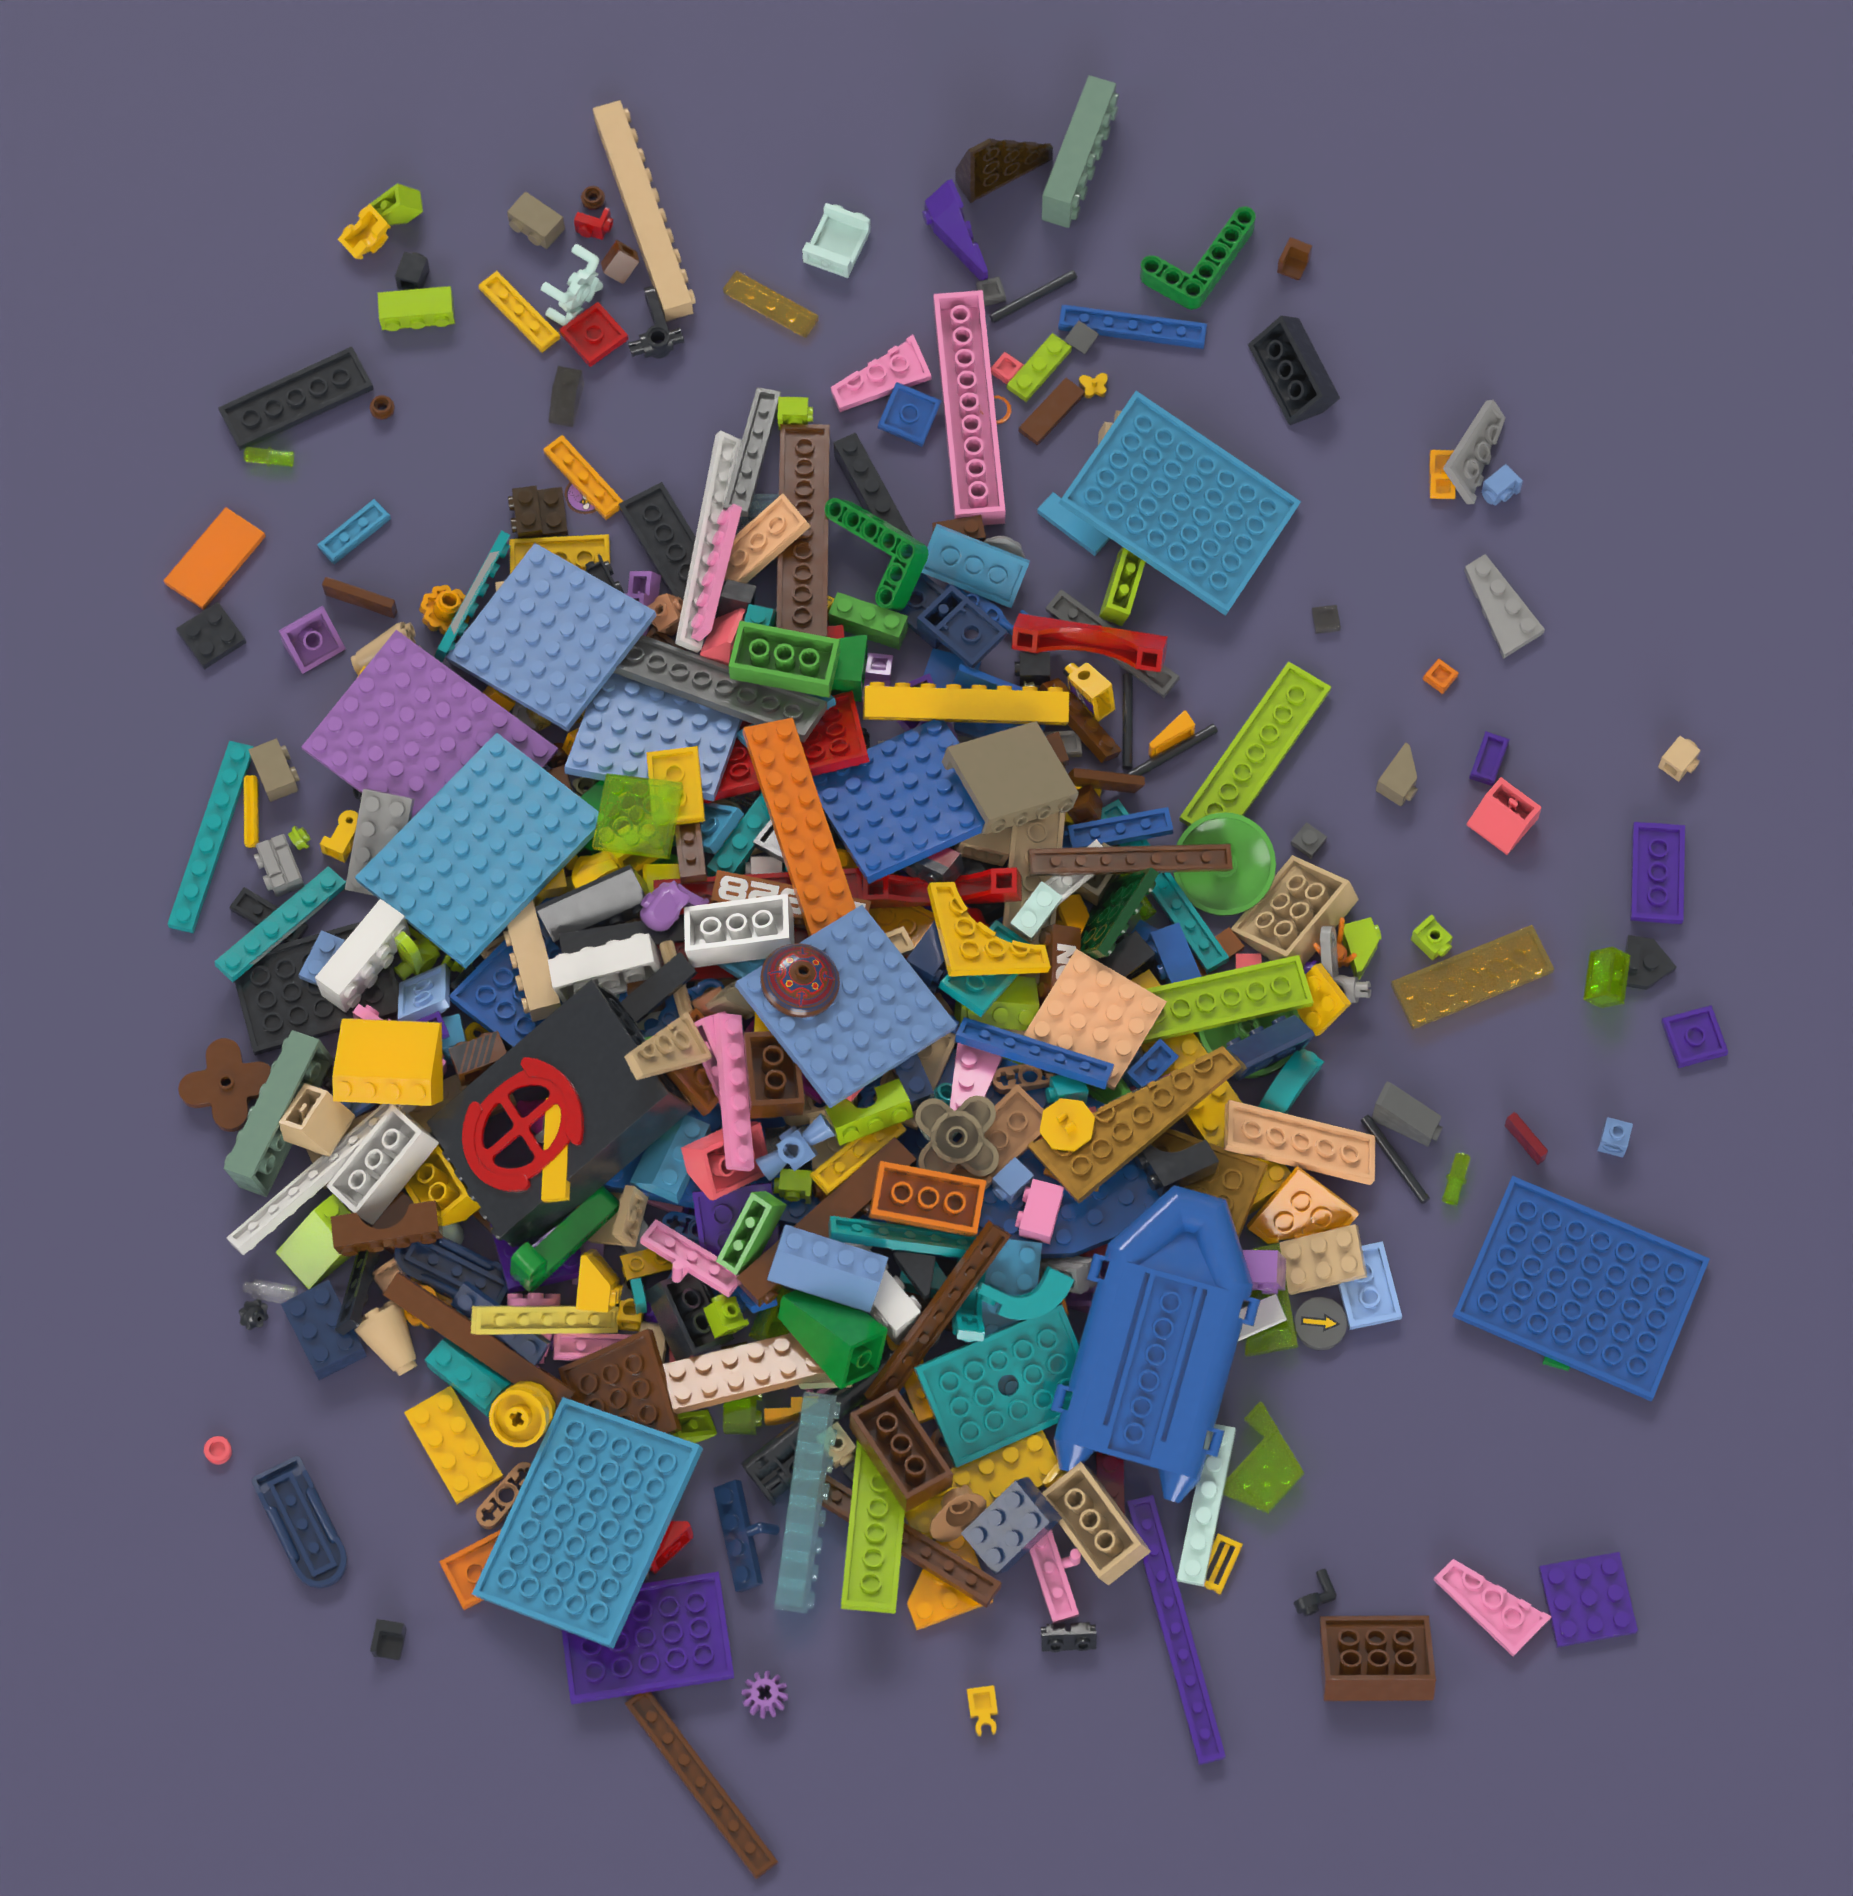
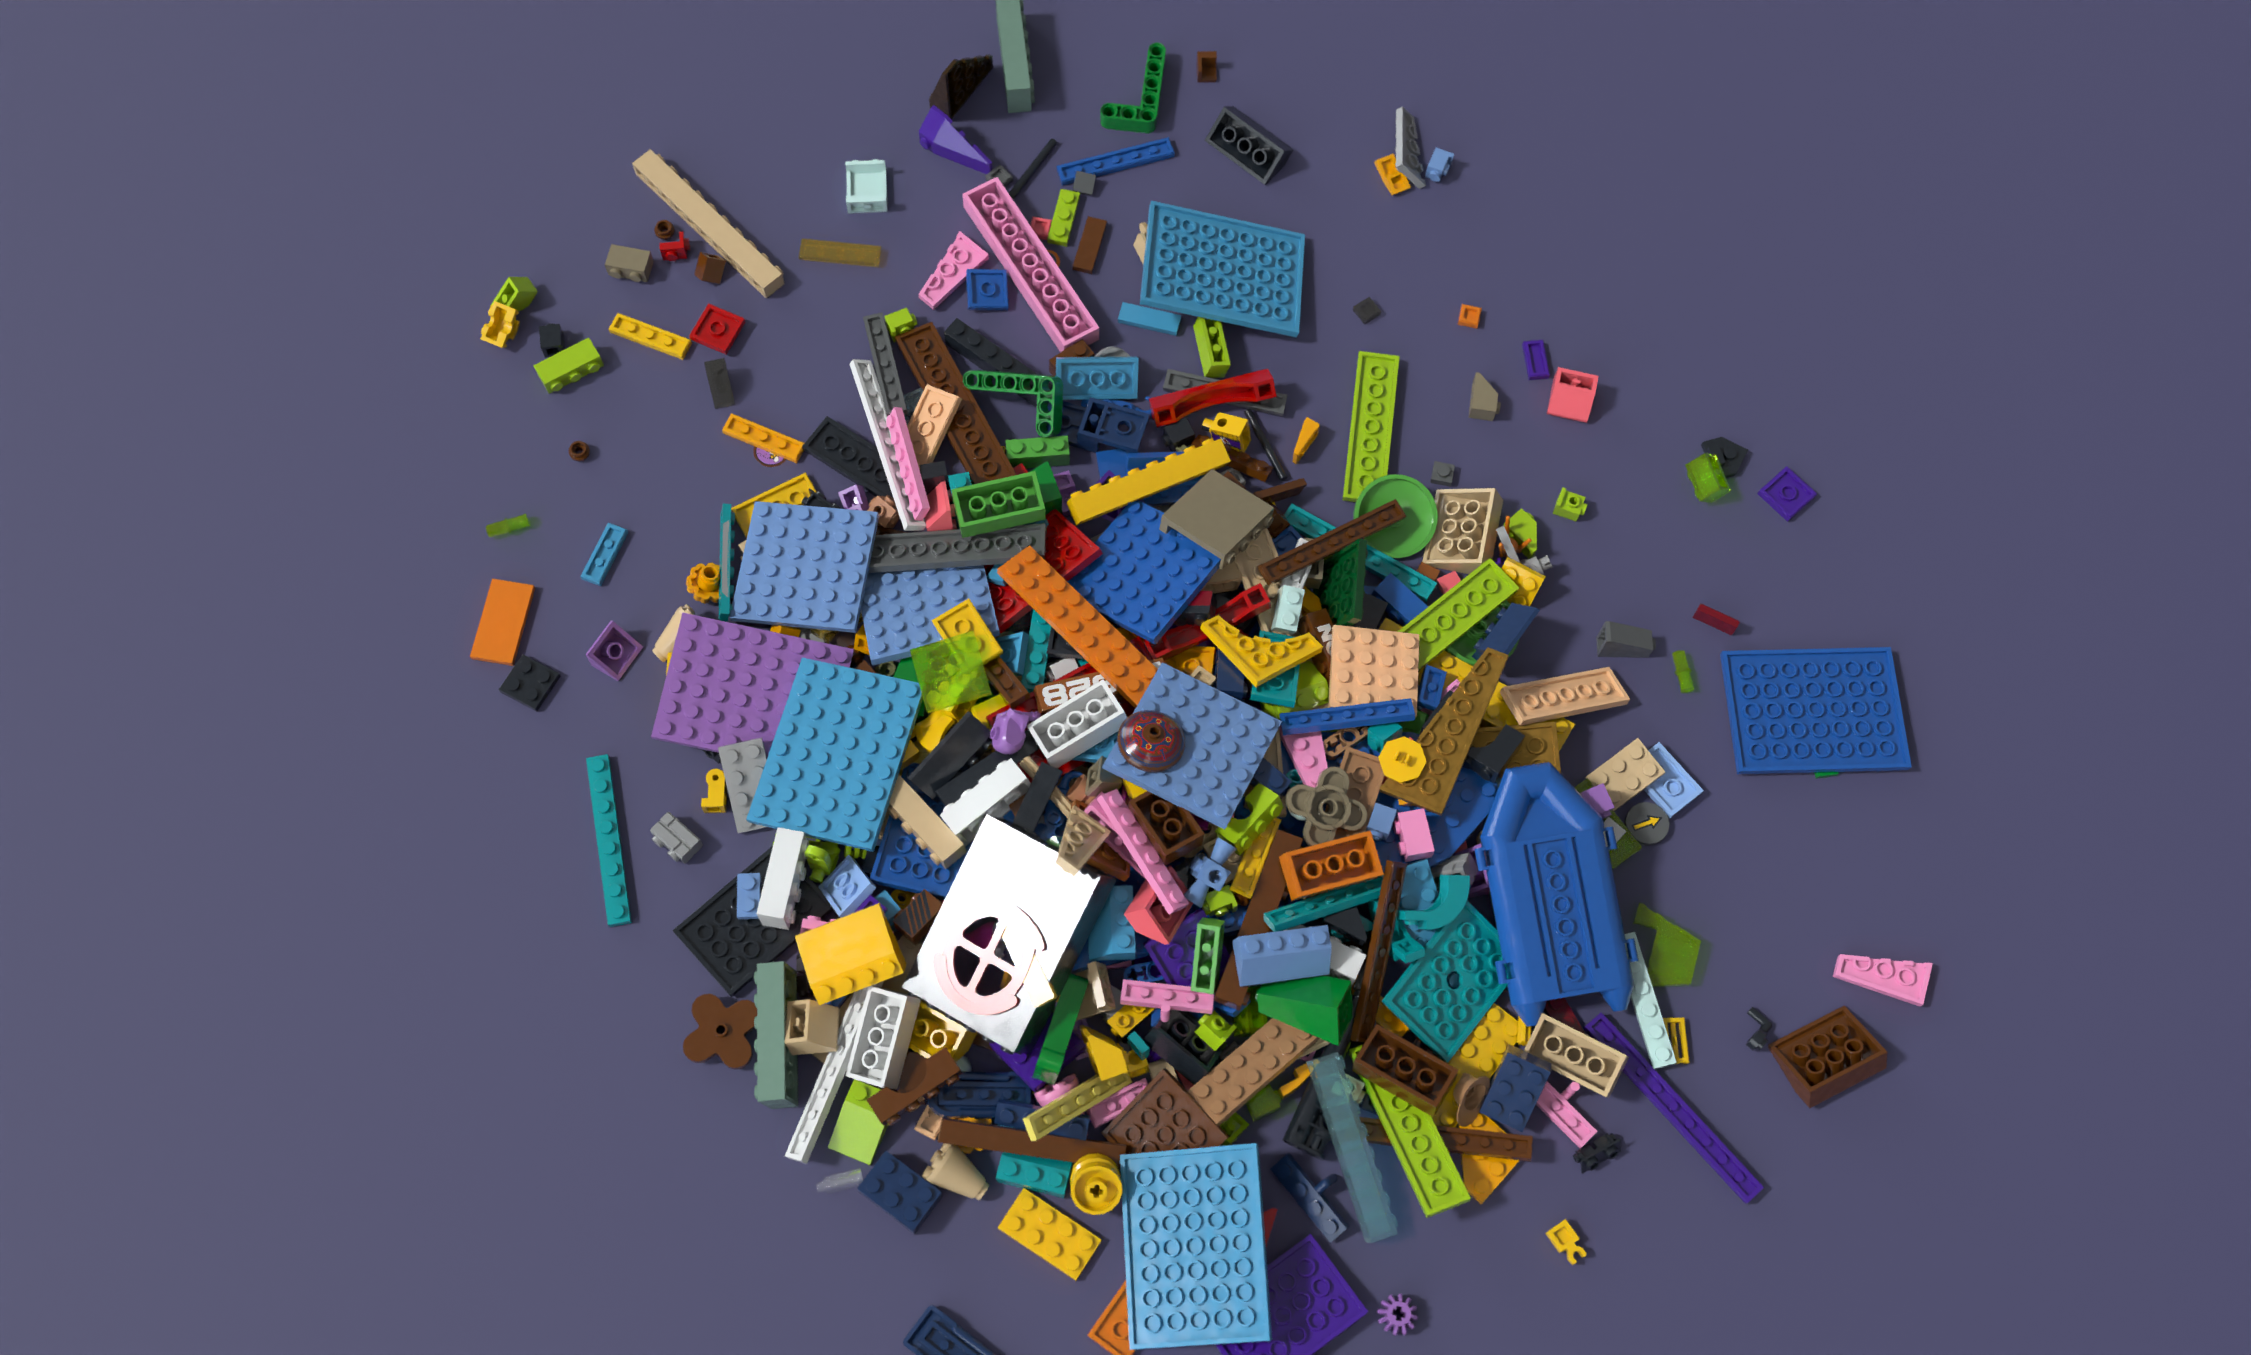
camera: 30 degrees left, 0 degrees up
coral tile [204,1436,232,1465] -> none
teal plate [214,866,346,982] -> none
black plate [218,346,374,451] -> none
black tile [229,887,309,943] -> none
black plant [238,1299,269,1330] -> none
yellow axle [244,775,259,848] -> none
dark tan brick [249,738,300,802] -> none
lime plate [288,826,311,850] -> none
reddish brown tile [322,577,397,618] -> none
black plate [335,1250,380,1335] -> none
medium nougat beam [476,1462,531,1529] -> none
dark brown plate [508,485,568,539] -> none
light aqua plate [541,244,603,326] -> none
black piece [628,285,684,358] -> none
blue plate [1068,807,1173,848] -> none
yellow piece [1079,373,1108,399] -> none
black bar [1127,724,1218,776] -> none
light orange plate [1247,1166,1359,1244] -> none
teal arch [1258,1049,1324,1114] -> none
black bar [1360,1115,1430,1204] -> none
clear yellow plate [1391,925,1554,1030] -> none
light grey wing [1464,554,1545,659] -> none
dark purple plate [1538,1552,1638,1647] -> none
medium blue brick [1597,1117,1633,1158] -> none
dark purple plate [1630,822,1685,924] -> none
tan brick [1658,736,1700,782] -> none

